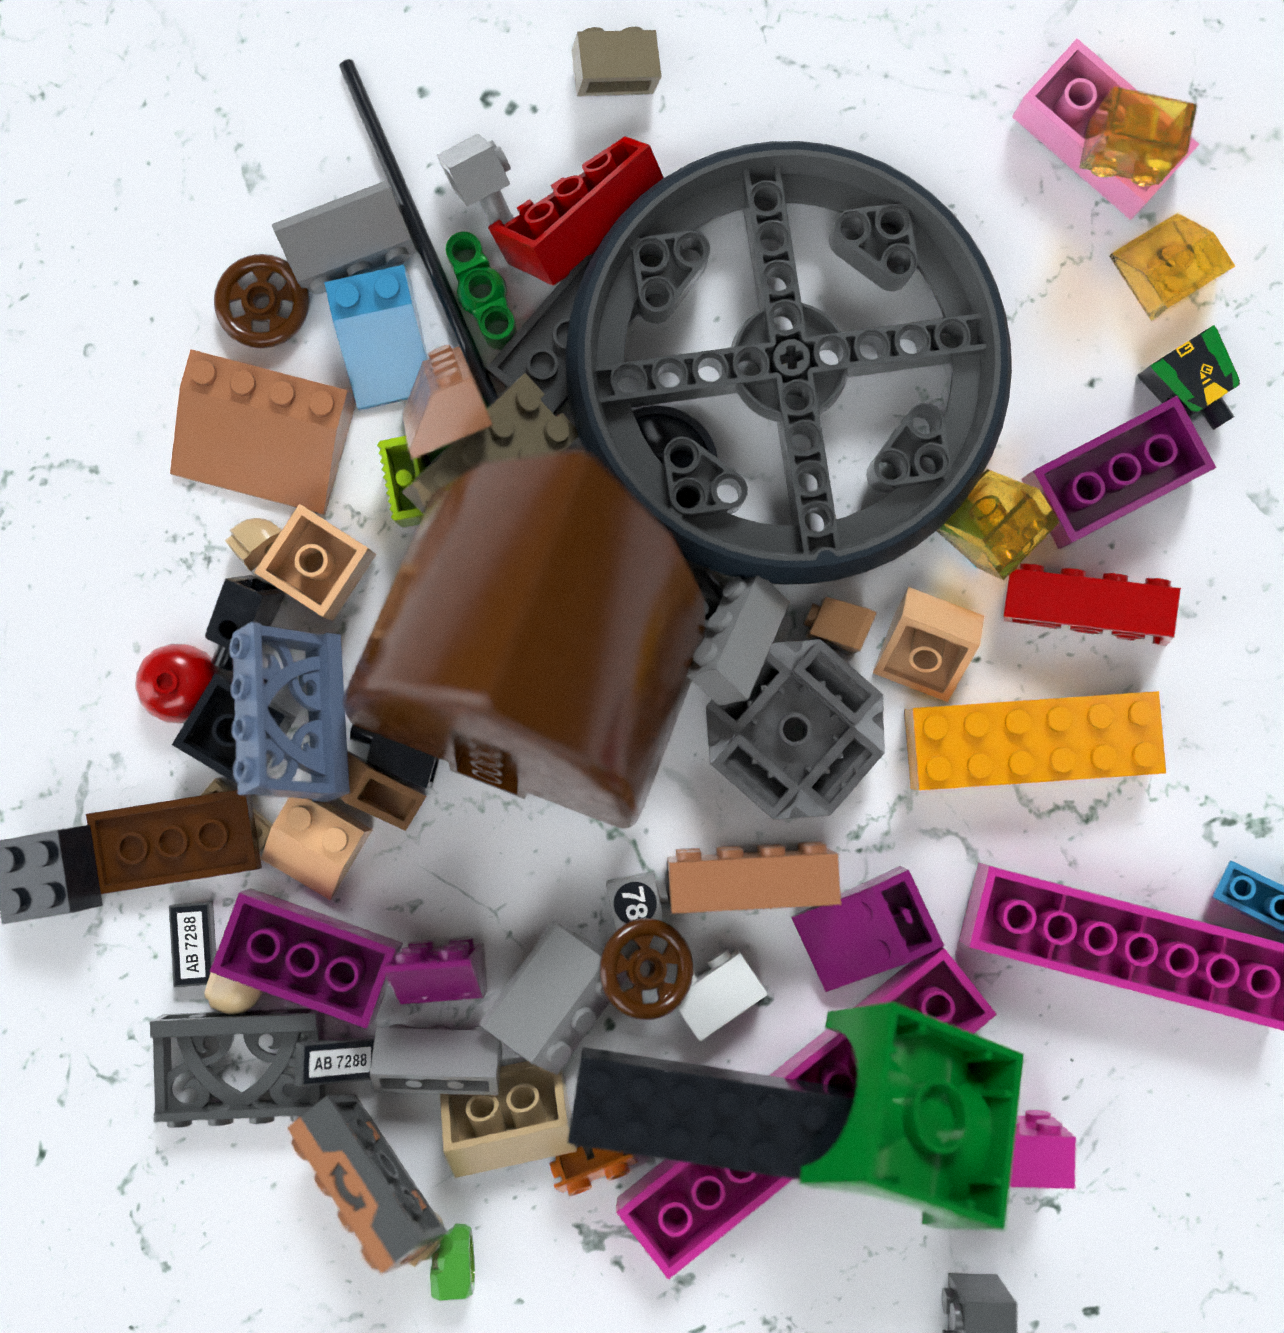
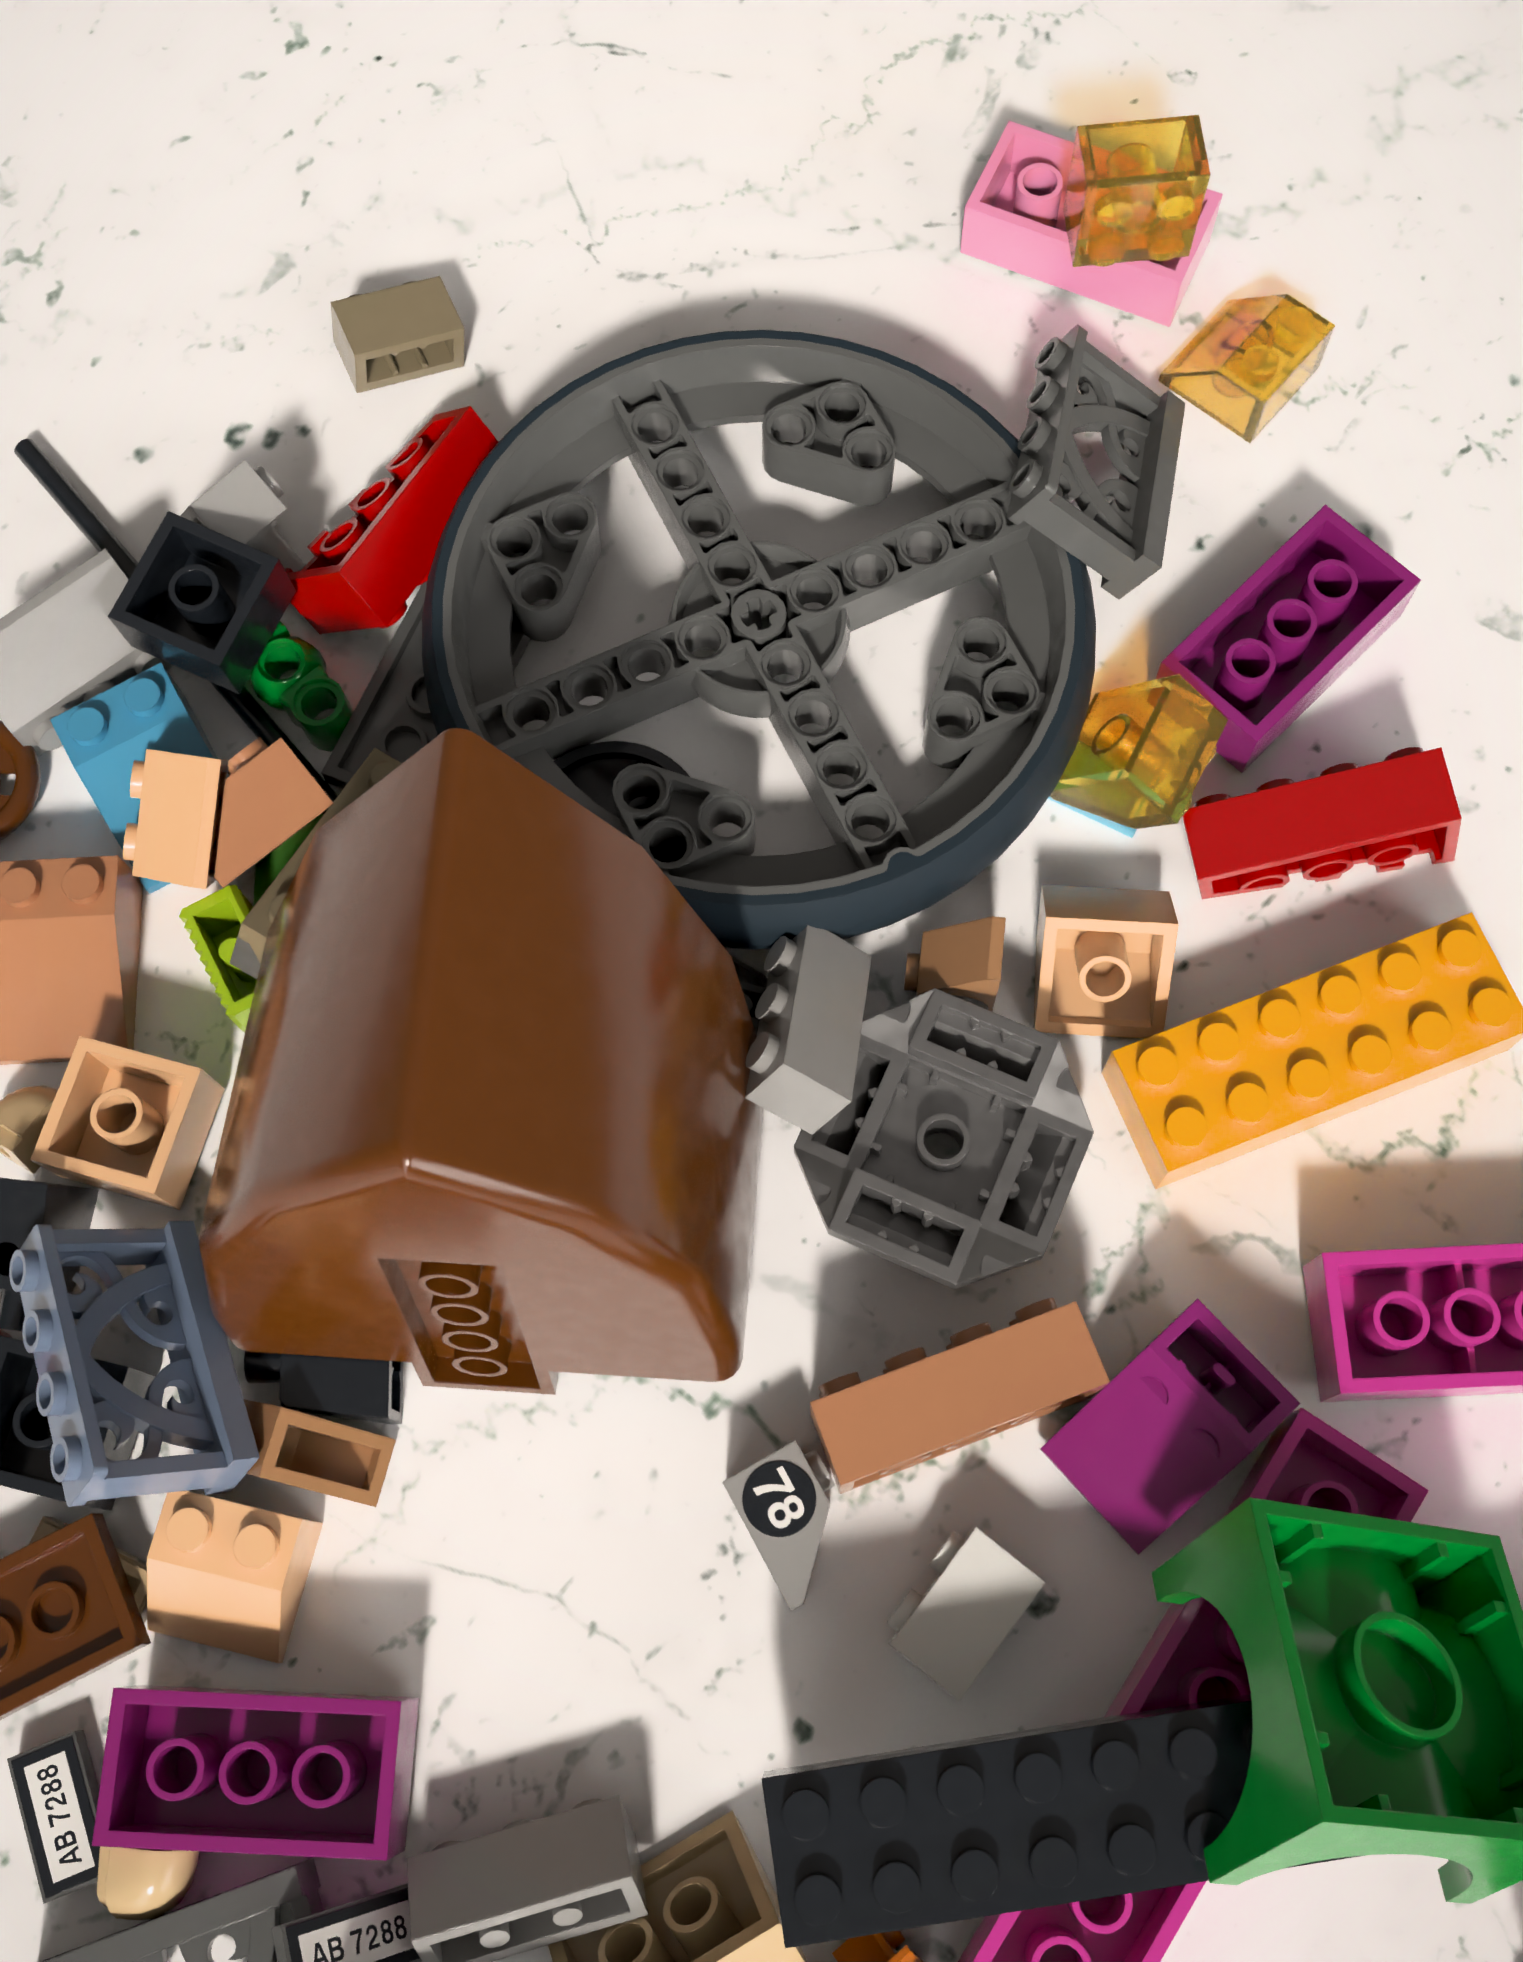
camera: 10 degrees left, 15 degrees down
magenta slope [383,937,487,1004] -> none
light grey slope [479,921,628,1075] -> none
reddish brown plate [599,918,694,1020] -> none
torso [1137,325,1240,430] -> none
none -> black brick [108,511,296,694]
none -> light nougat slope [123,749,228,889]
none -> dark grey fence [1007,324,1186,600]

